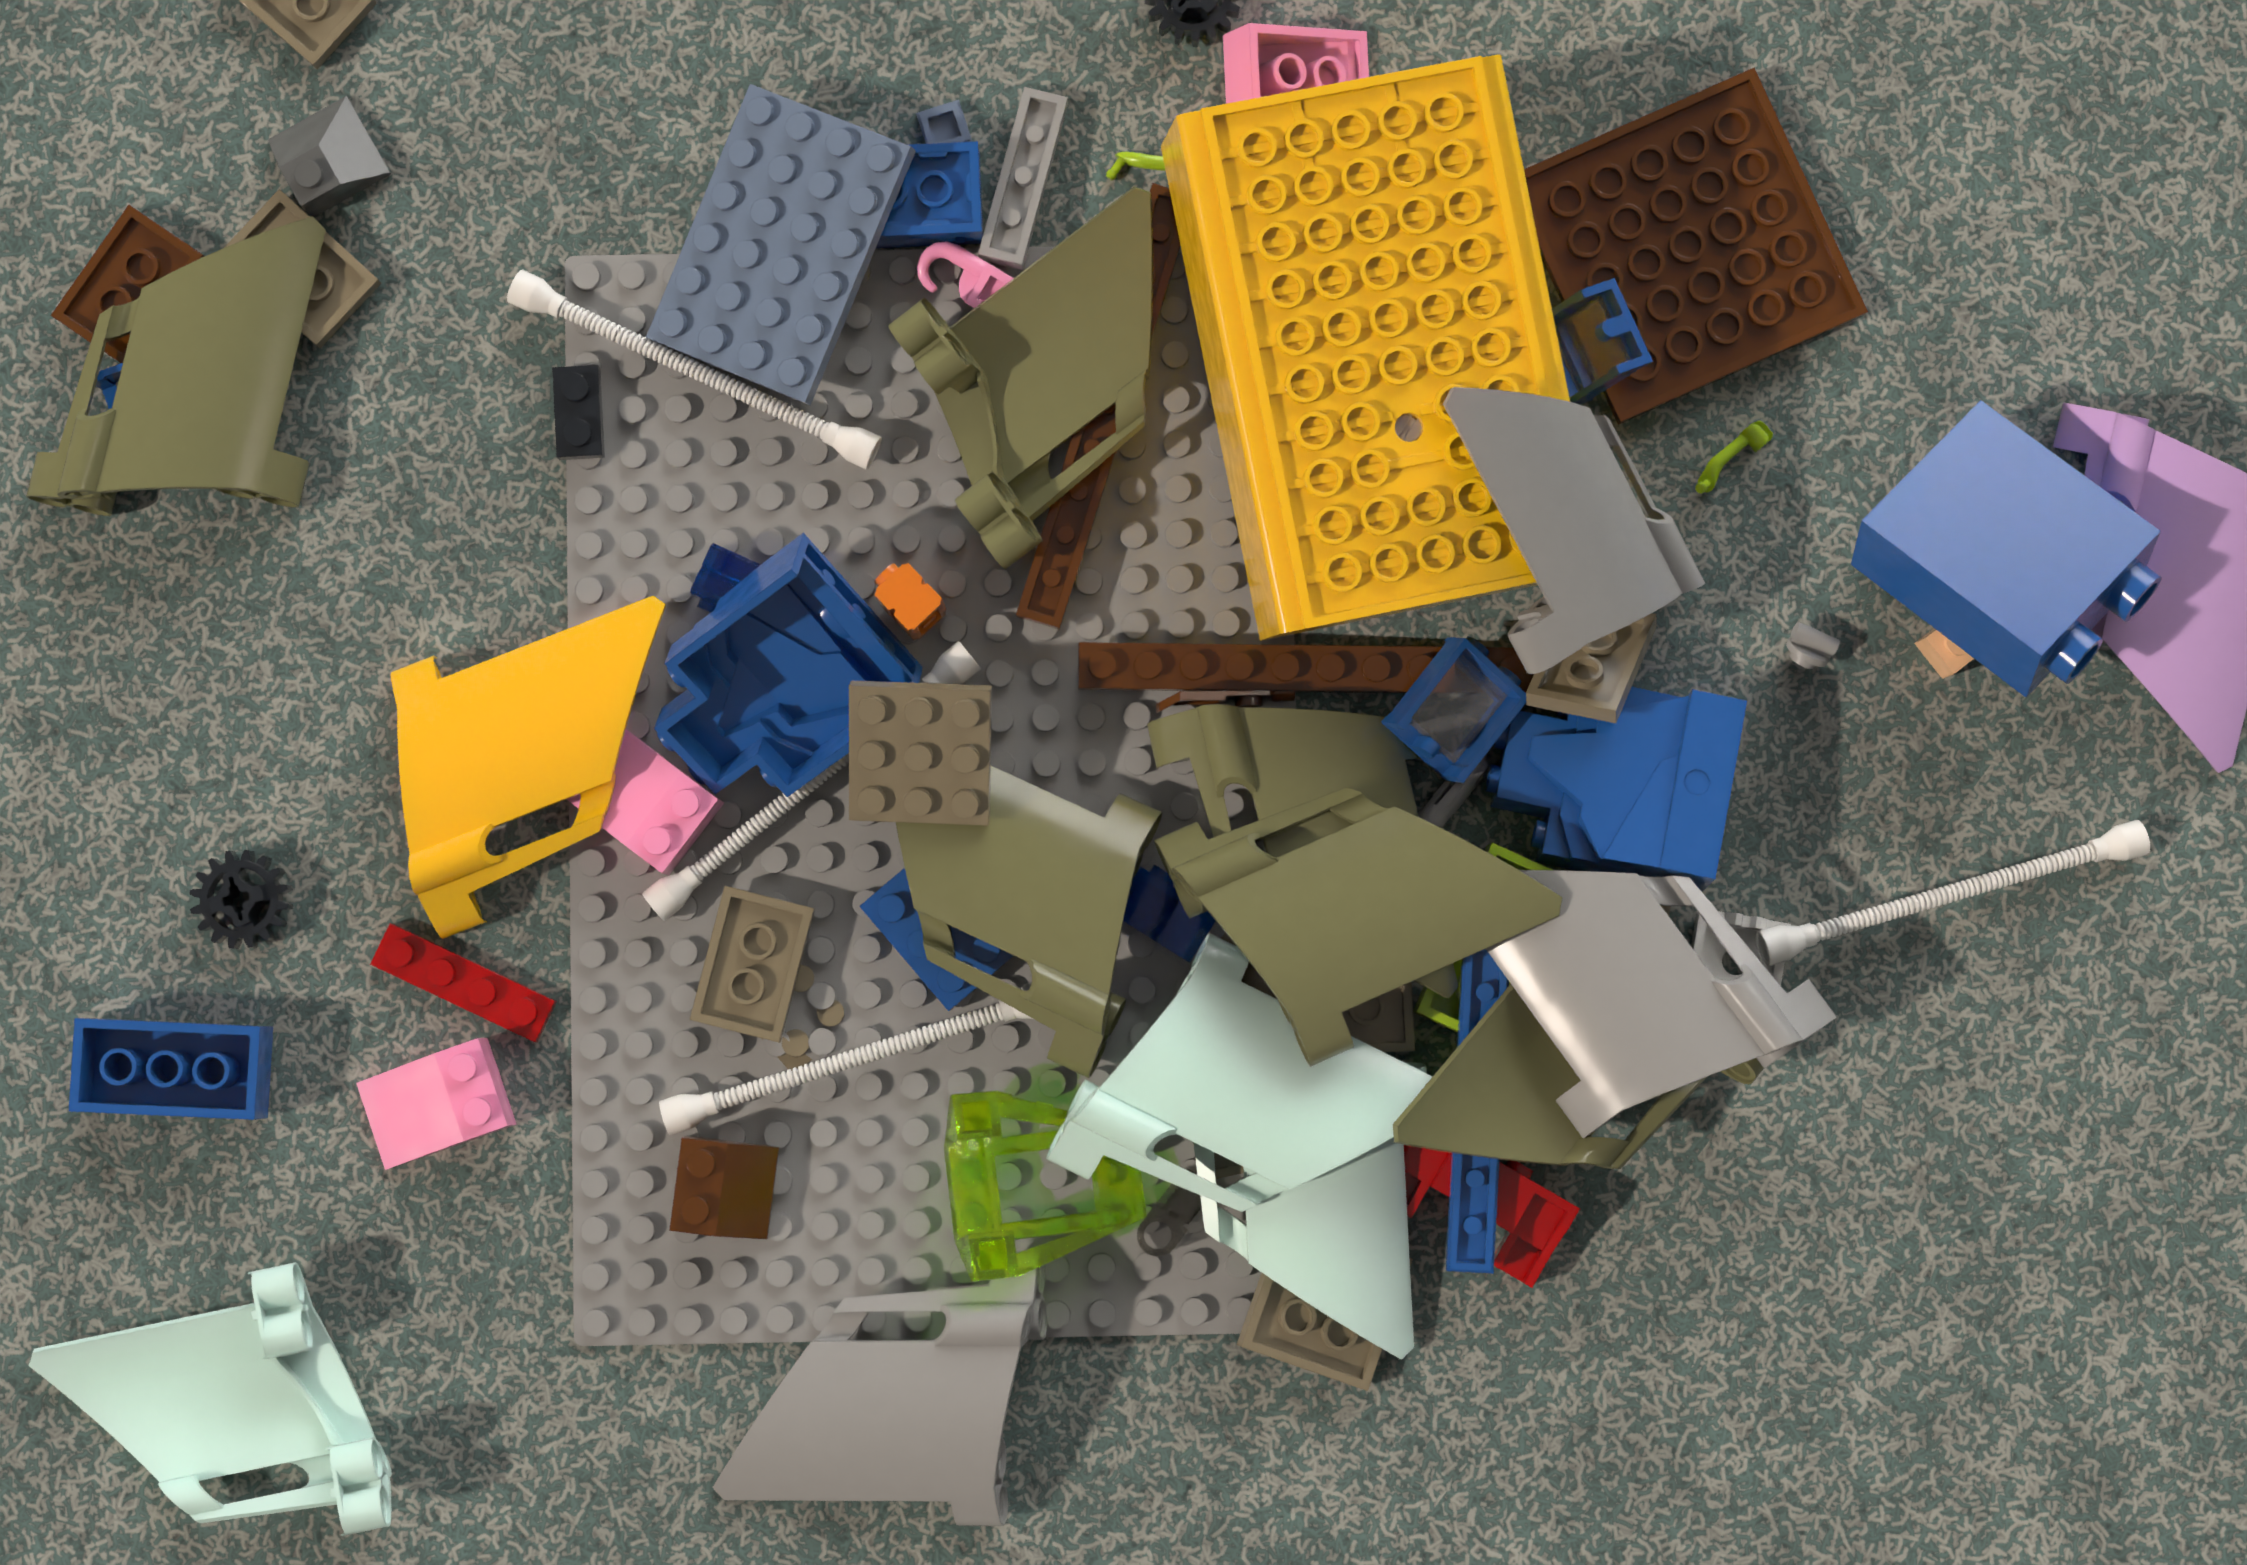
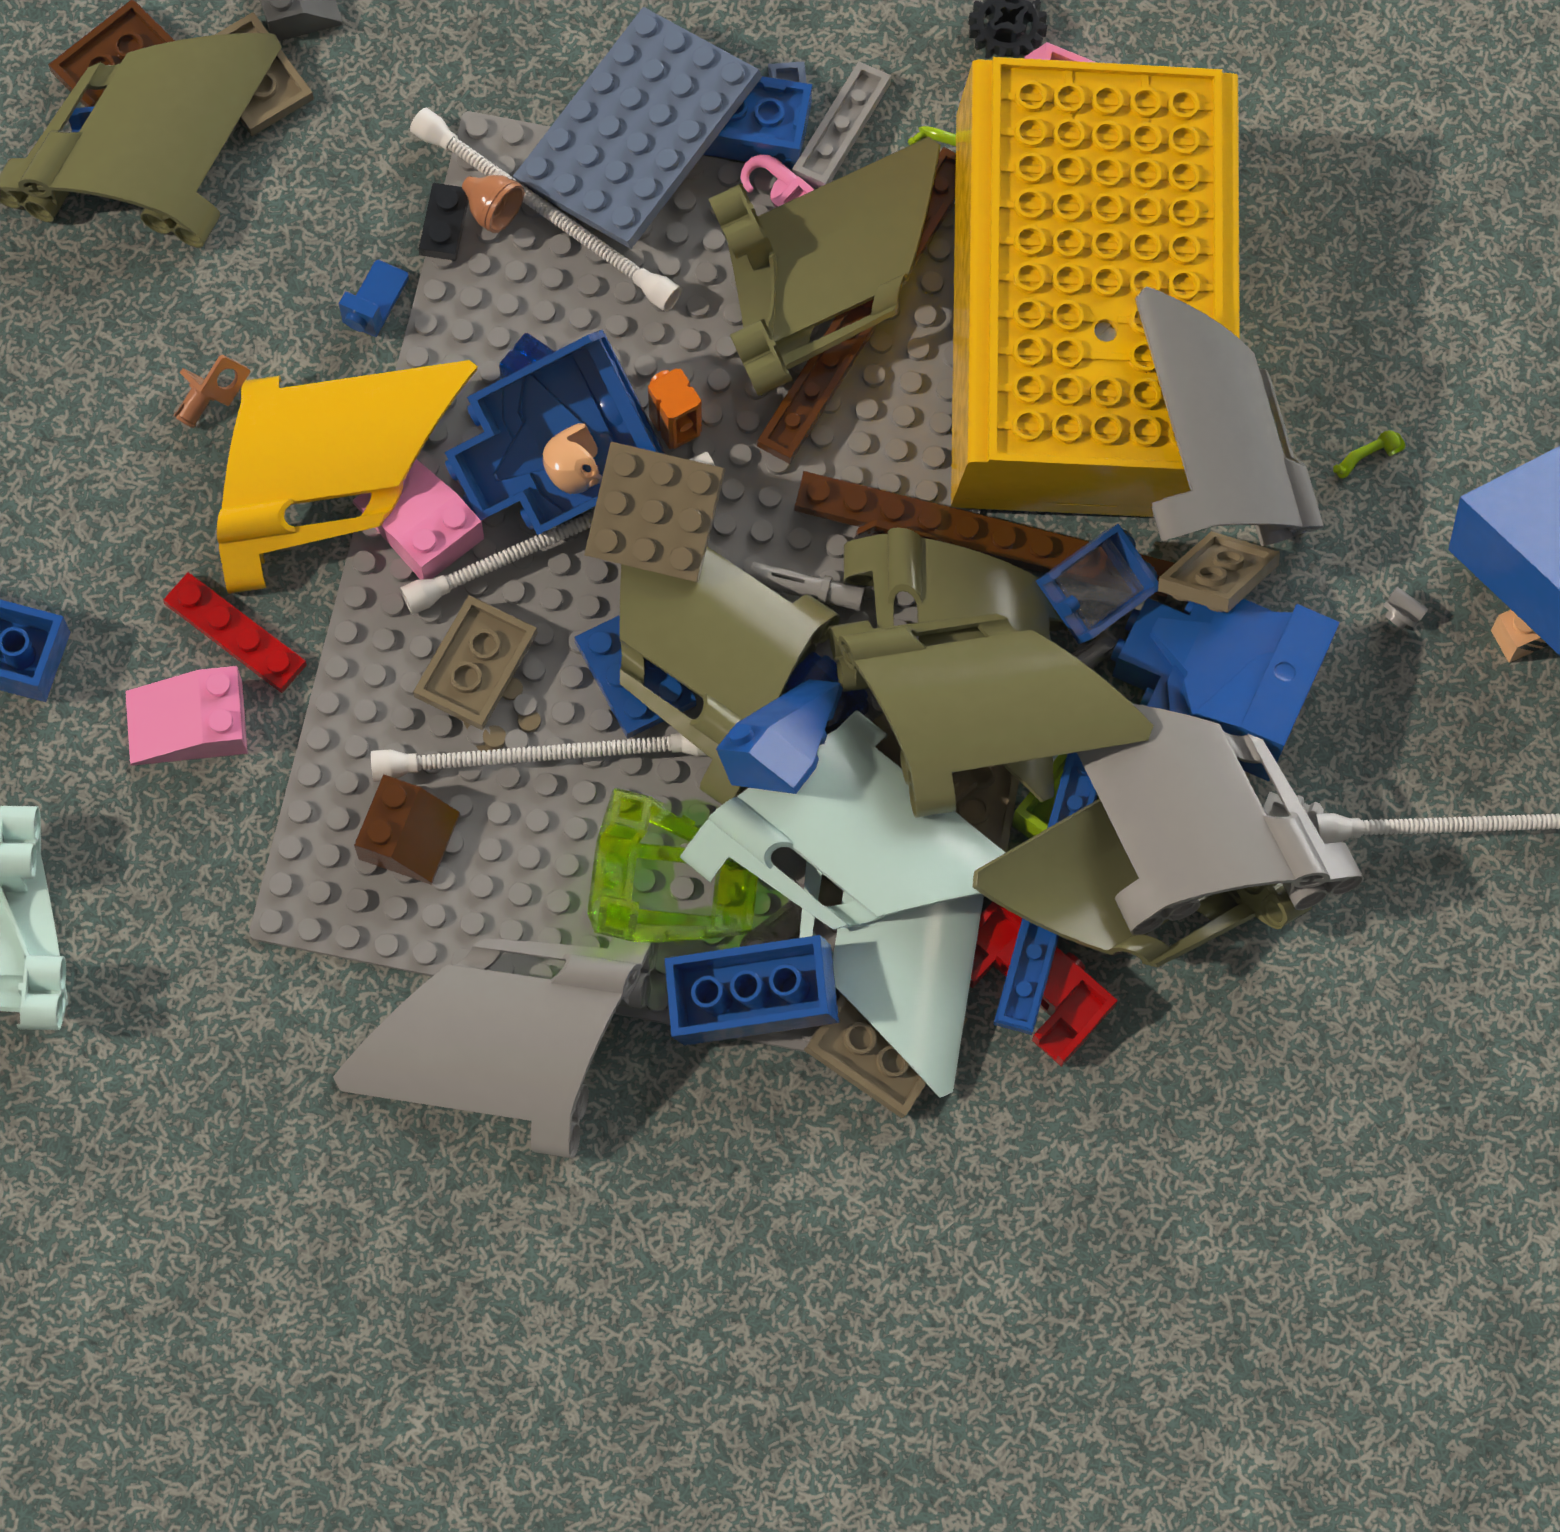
camera: 10 degrees right, 15 degrees down
black gear [190,850,293,949] -> none
reddish brown plate [1524,68,1868,425] -> none
window [1552,278,1653,405] -> none
none -> nougat bracket [174,355,250,428]
none -> blue bracket [339,260,409,337]
none -> nougat helmet [462,175,525,233]
none -> light nougat helmet [543,423,602,494]
none -> blue brick [664,935,839,1045]
none -> blue wedge [716,679,843,794]
none -> light grey pin [749,561,865,611]

